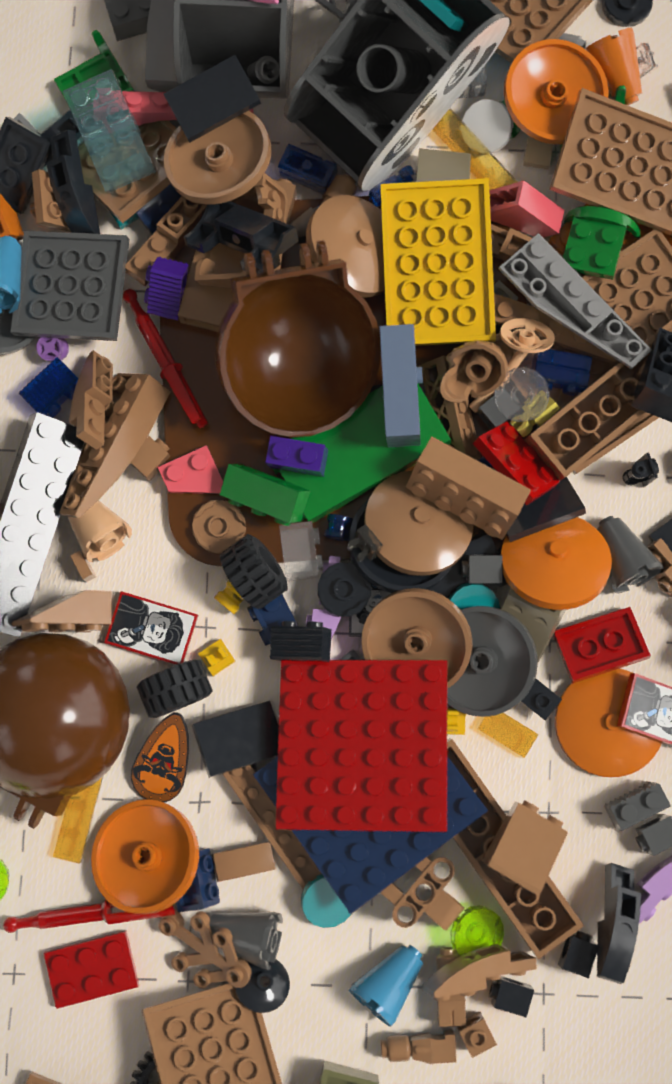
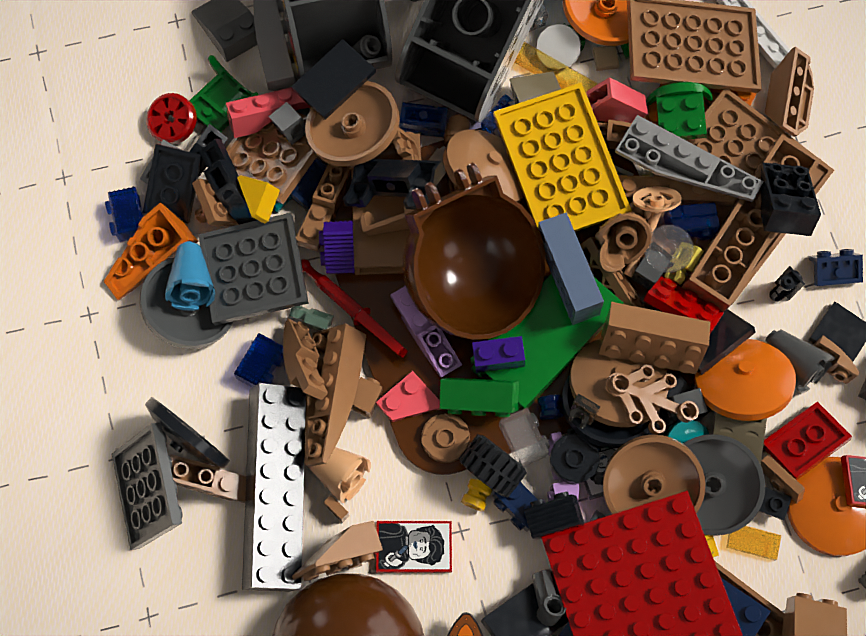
camera: 20 degrees left, 10 degrees down
medium lavender wheel [36,337,69,362] -> none
clear light blue plate [63,69,156,193] -> none
black tyre [136,660,213,718] -> none
yellow tile [198,639,236,677] -> none
none -> red wheel [146,93,197,145]
none -> yellow slope [237,175,280,224]
none -> dark grey brick [269,102,306,145]
none -> sand green plate [289,306,334,330]
none -> lavender slope [390,286,462,377]
none -> dark grey piece [532,569,566,626]
none -> medium nougat plant [606,364,699,435]
none -> medium nougat plate [761,455,805,504]

